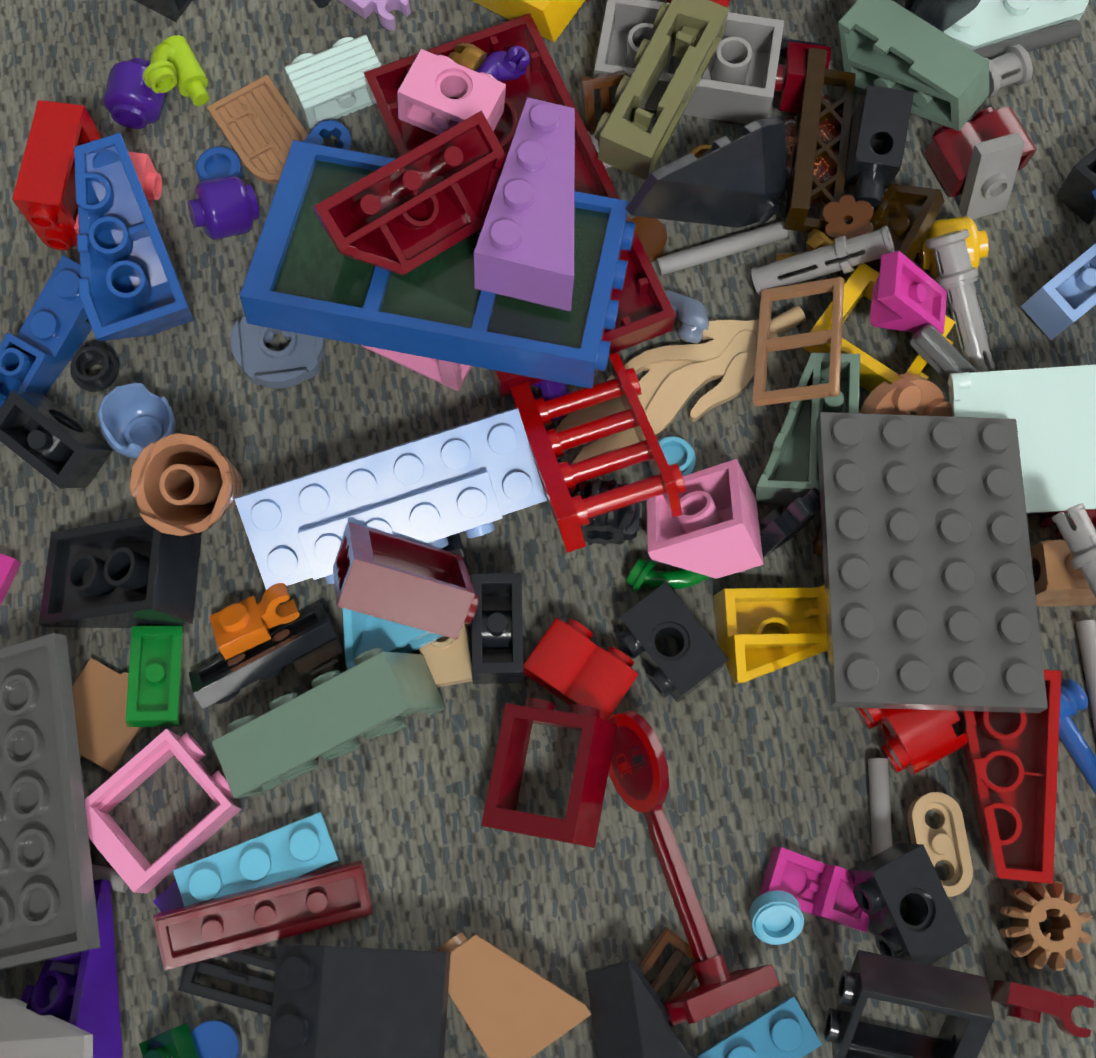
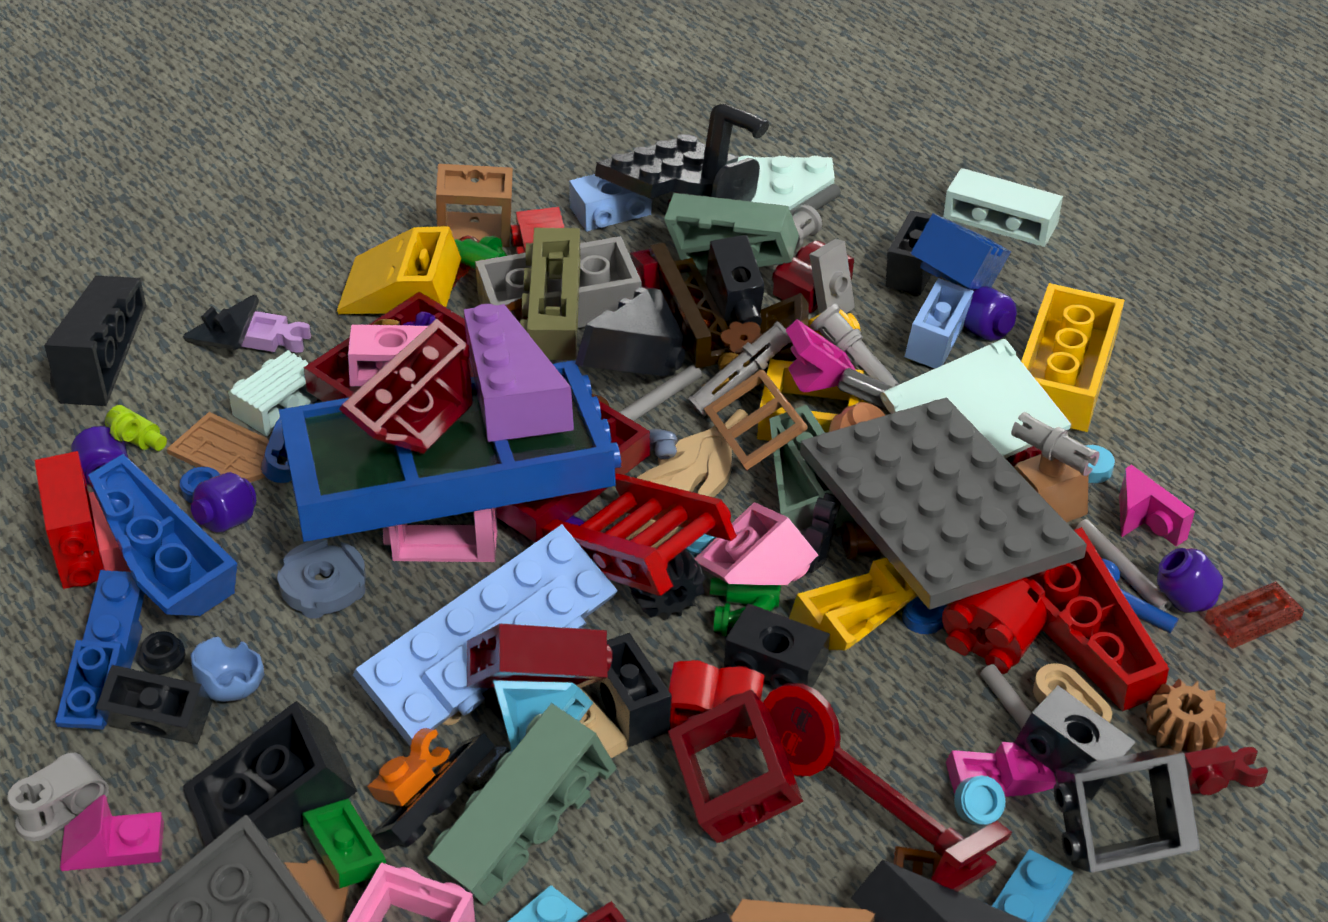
camera: 25 degrees left, 30 degrees down
nougat cone [129,433,243,536] -> none

